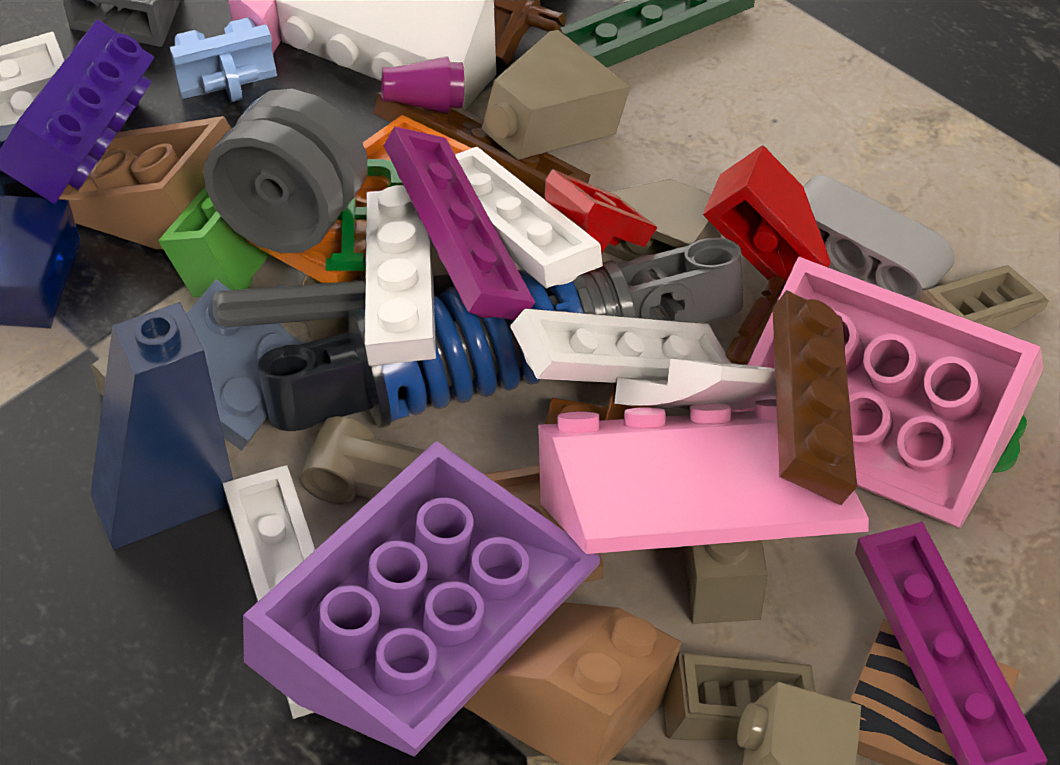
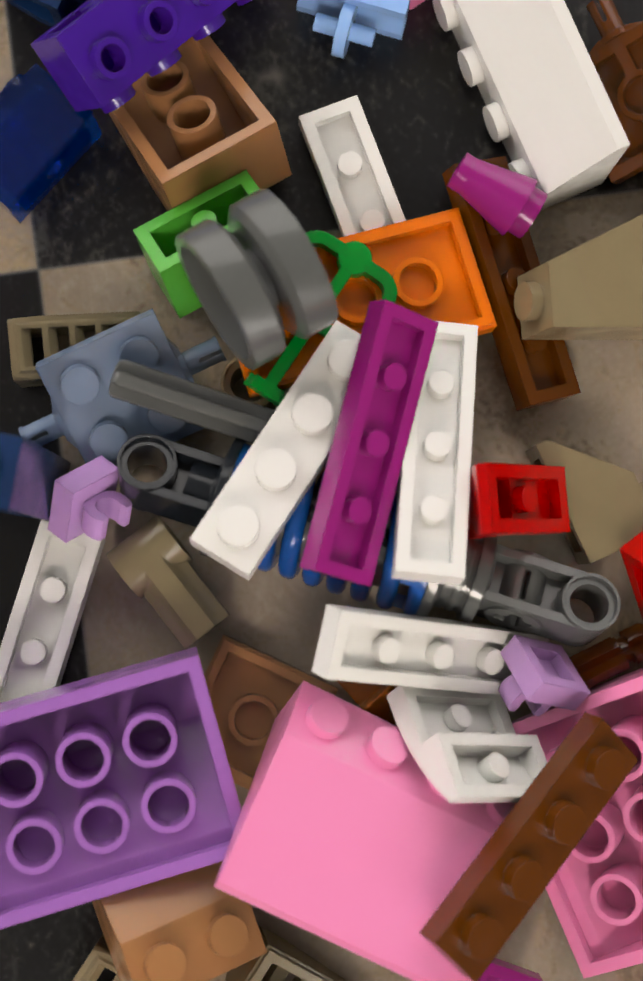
camera: 30 degrees right, 35 degrees up
none -> lavender tile [48,455,132,543]
none -> lavender tile [498,635,591,716]

